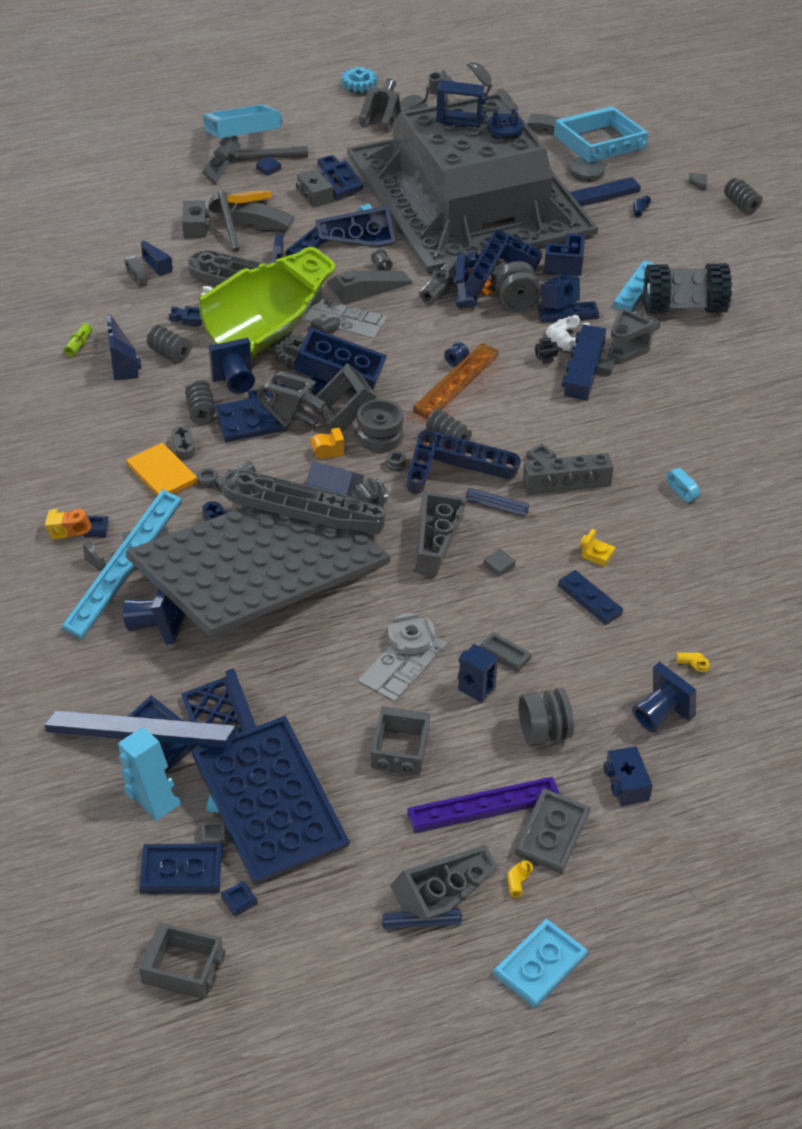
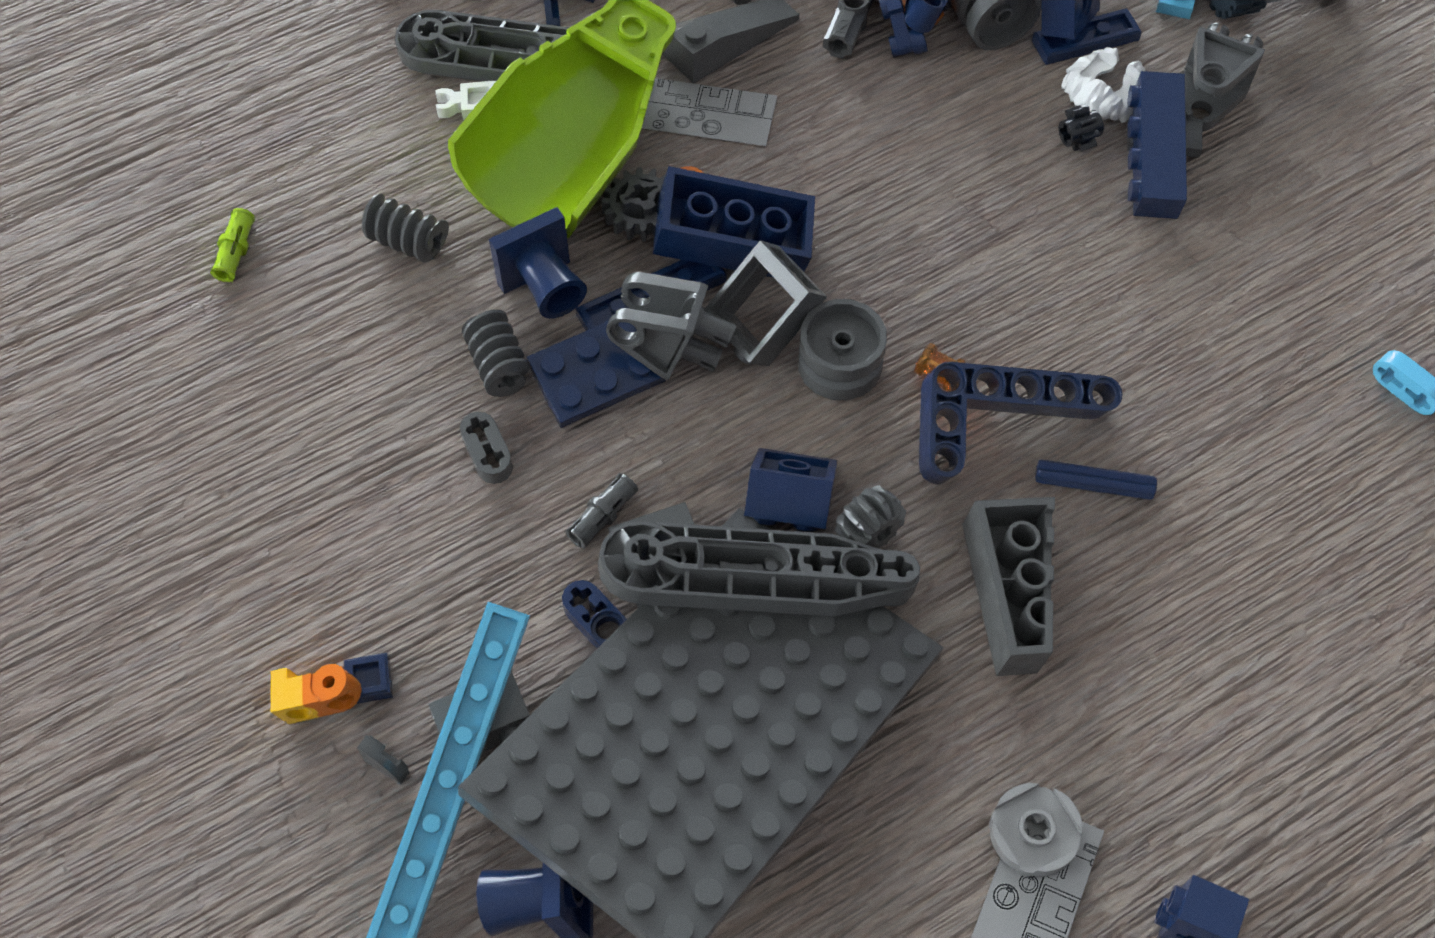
camera: 10 degrees left, 15 degrees up
dark blue wedge [106,314,142,380] -> none
dark grey beam [124,256,148,285] -> none
light orange tile [126,443,198,496] -> none
dark blue slope [141,241,173,276] -> none
dark blue plate [169,306,203,326] -> none
dark grey tile [197,468,218,488] -> none
dark grey arm [310,317,341,333] -> none
light orange leg [310,428,344,459] -> none
dark grey bush [387,450,406,471] -> none
clear orange plate [413,343,499,419] -> none
dark grey piece [426,408,472,441] -> none
dark blue wheel [444,342,470,367] -> none
dark grey tile [479,632,531,673] -> none
dark grey tile [483,549,516,577] -> none
dark grey brick [523,453,614,495] -> none
dark grey tile [526,443,556,461] -> none
dark blue plate [558,570,623,625] -> none
yellow bracket [580,529,615,567] -> none

